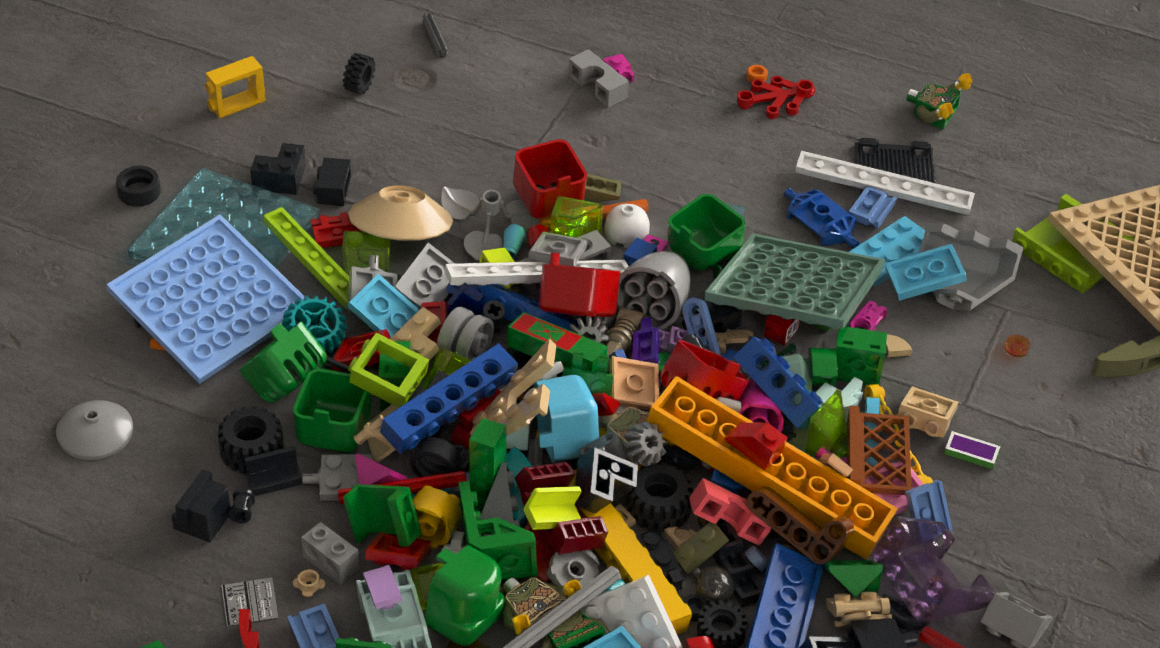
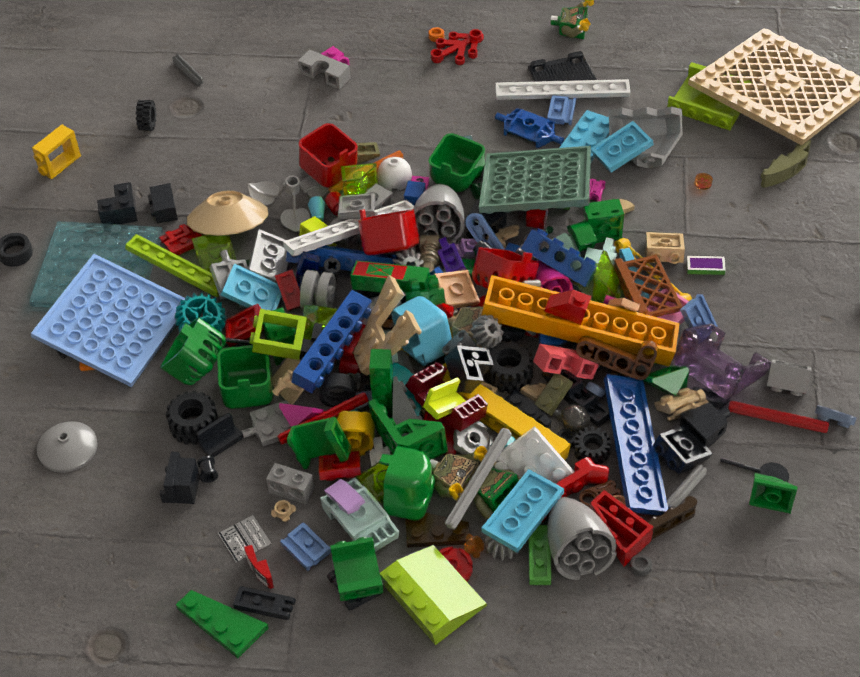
camera: 15 degrees left, 5 degrees up
tan plate [390,307,441,360] -> none

